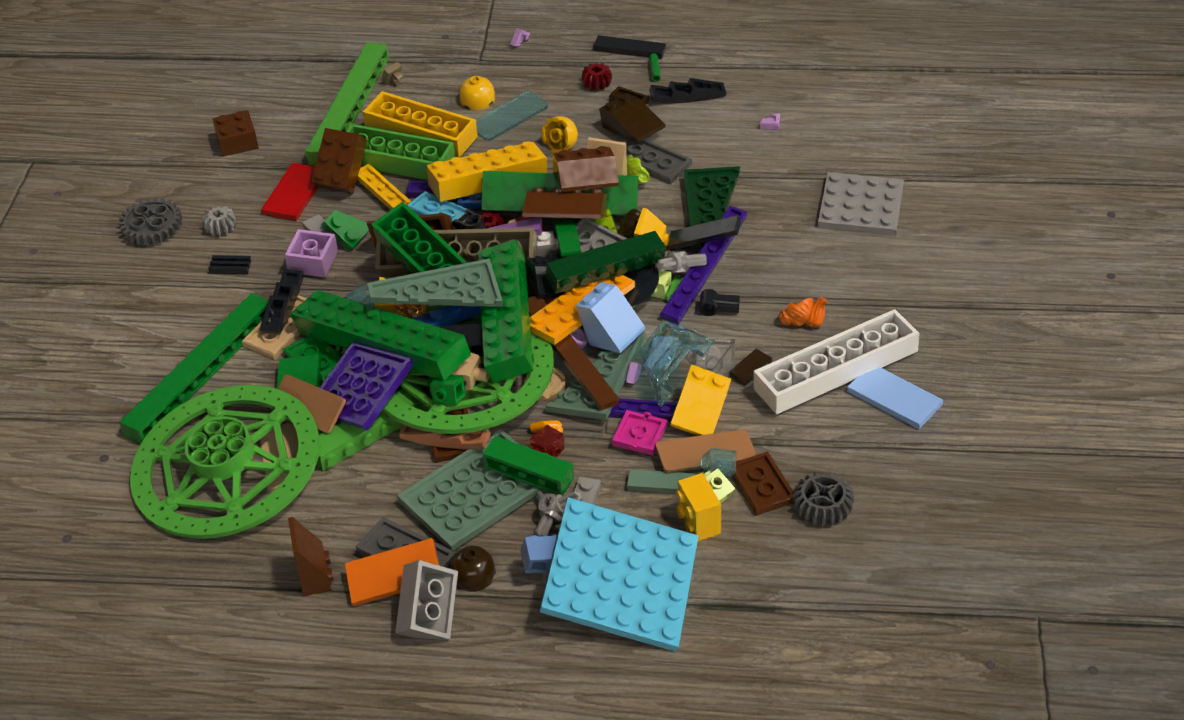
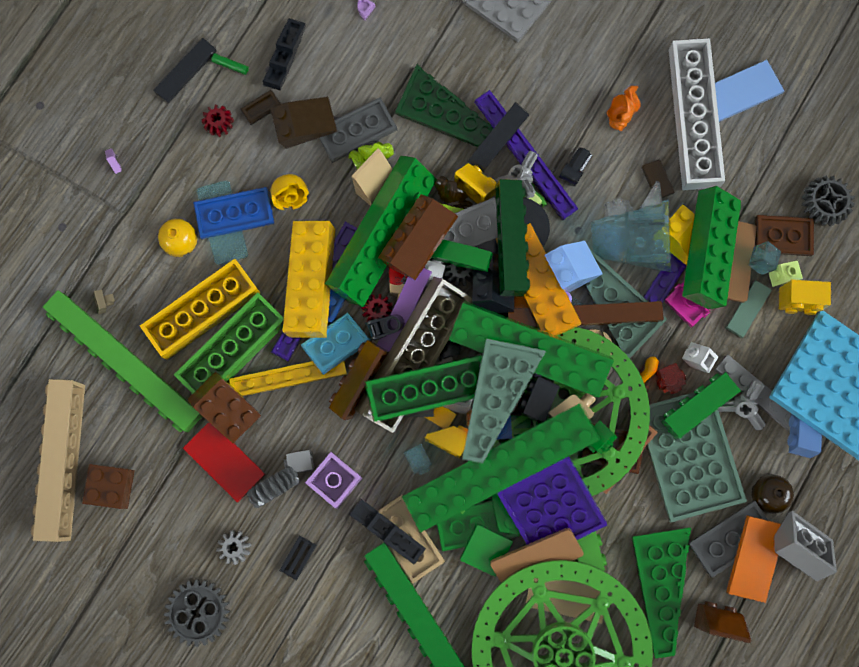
camera: 65 degrees left, 35 degrees up
green wing [321,210,369,251] -> none
reddish brown slope [553,146,619,192] -> none
lavender tile [626,362,642,384] -> none
none -> tan brick [31,379,85,542]
none -> blue tile [193,187,275,239]
none -> dark grey gear [247,467,300,508]
none -> green wing [632,527,691,659]
none -> green brick [682,186,741,309]
none -> white brick [682,342,718,373]

